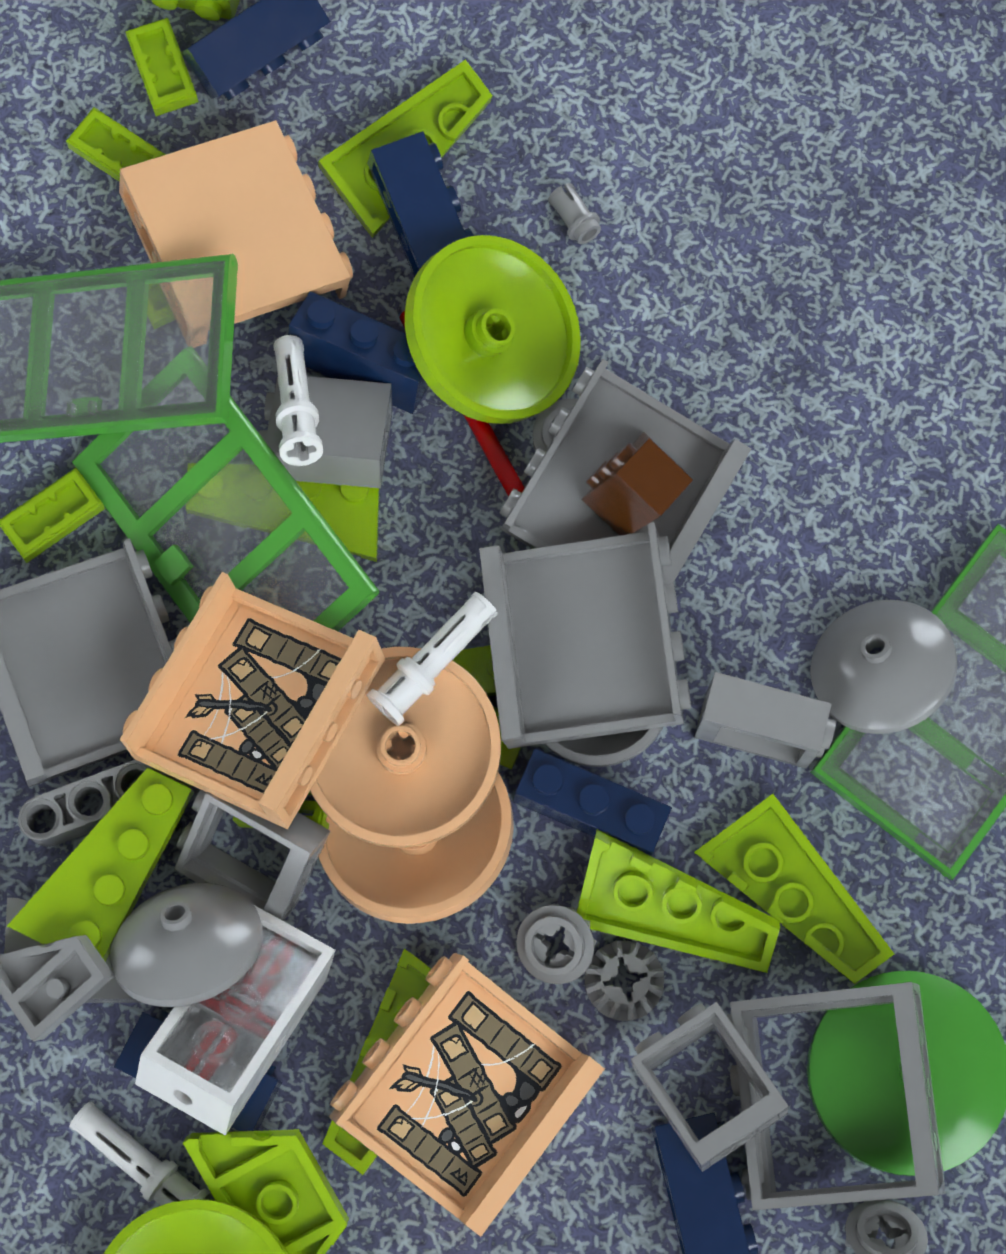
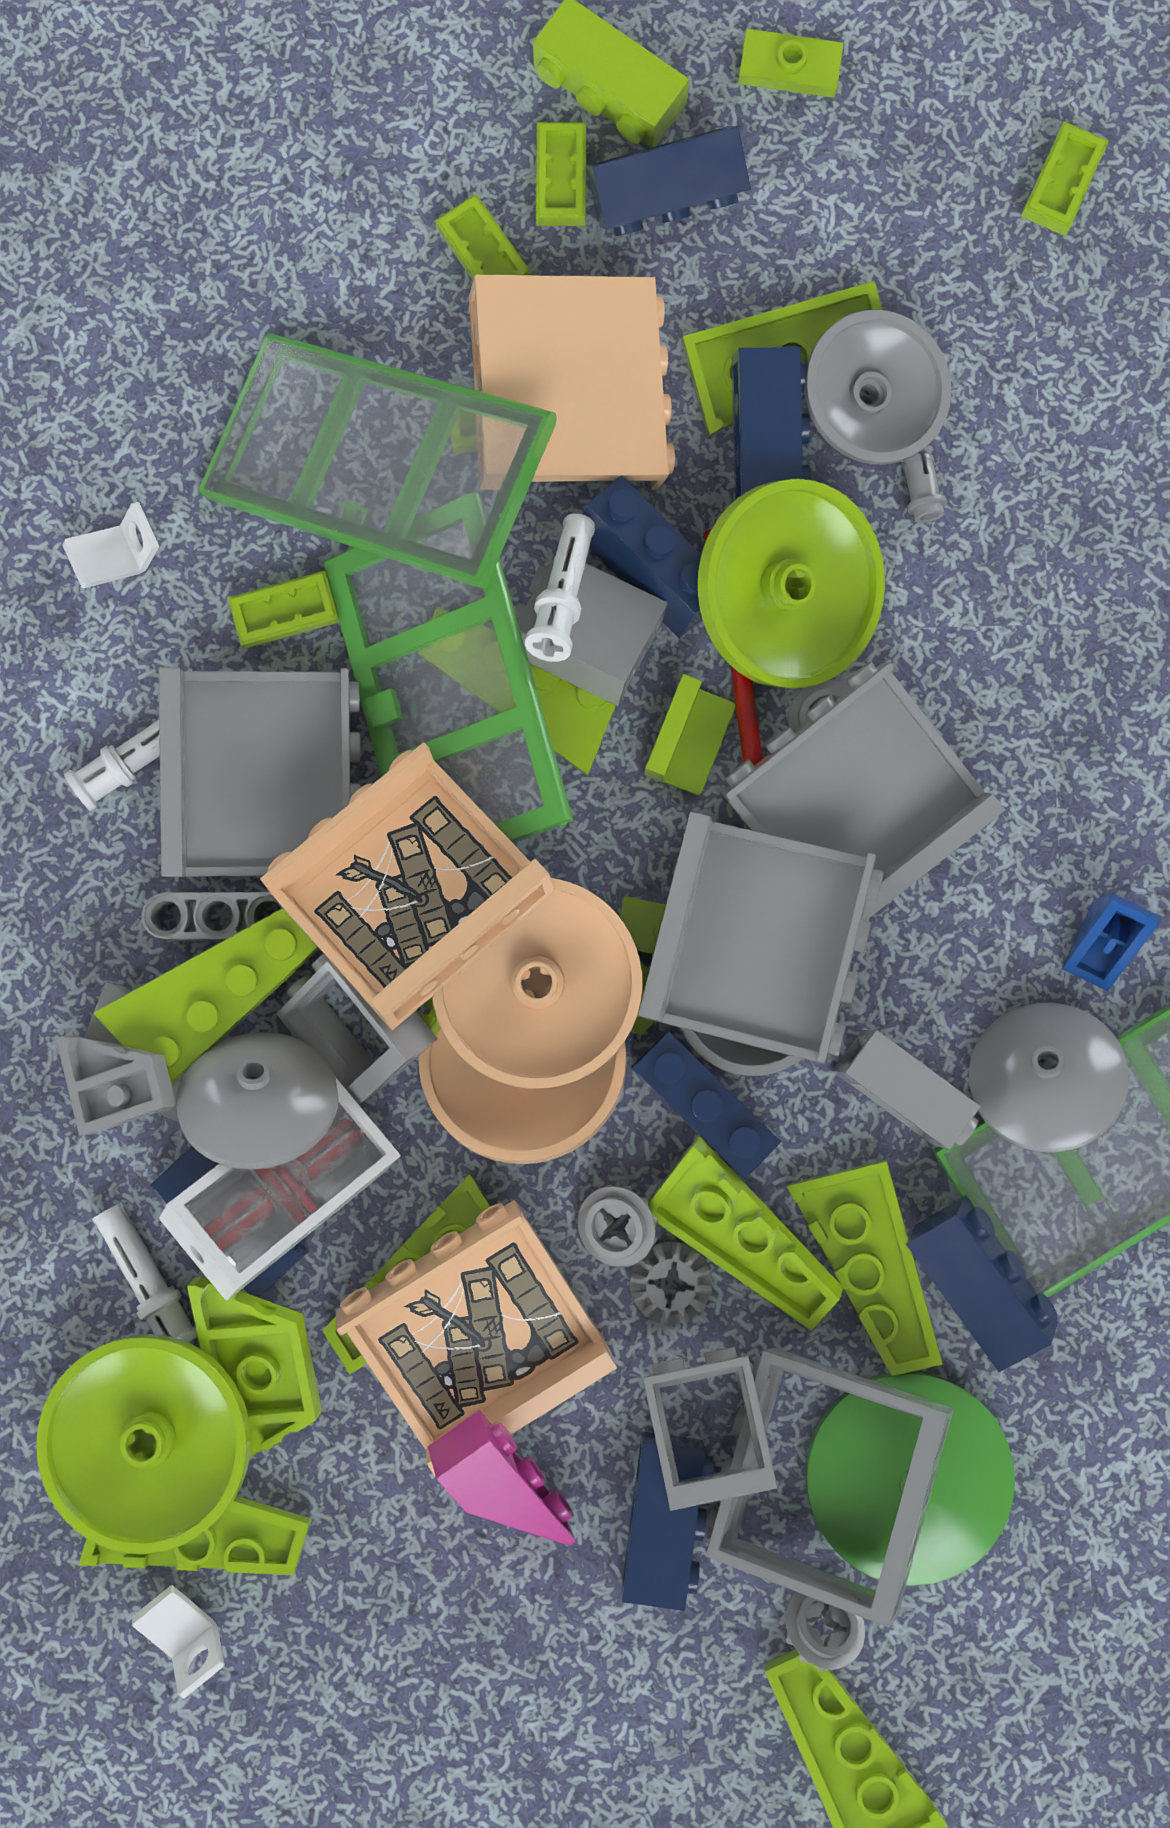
camera: 25 degrees right, 10 degrees up
white pin [367,592,498,726] -> none
reddish brown wedge [581,432,693,536] -> none
none -> dark pink slope [427,1410,576,1546]
none -> lime panel [644,674,735,796]
none -> light grey dish [804,310,951,465]
none -> dark blue brick [906,1195,1058,1372]
none -> blue slope [1062,893,1161,991]

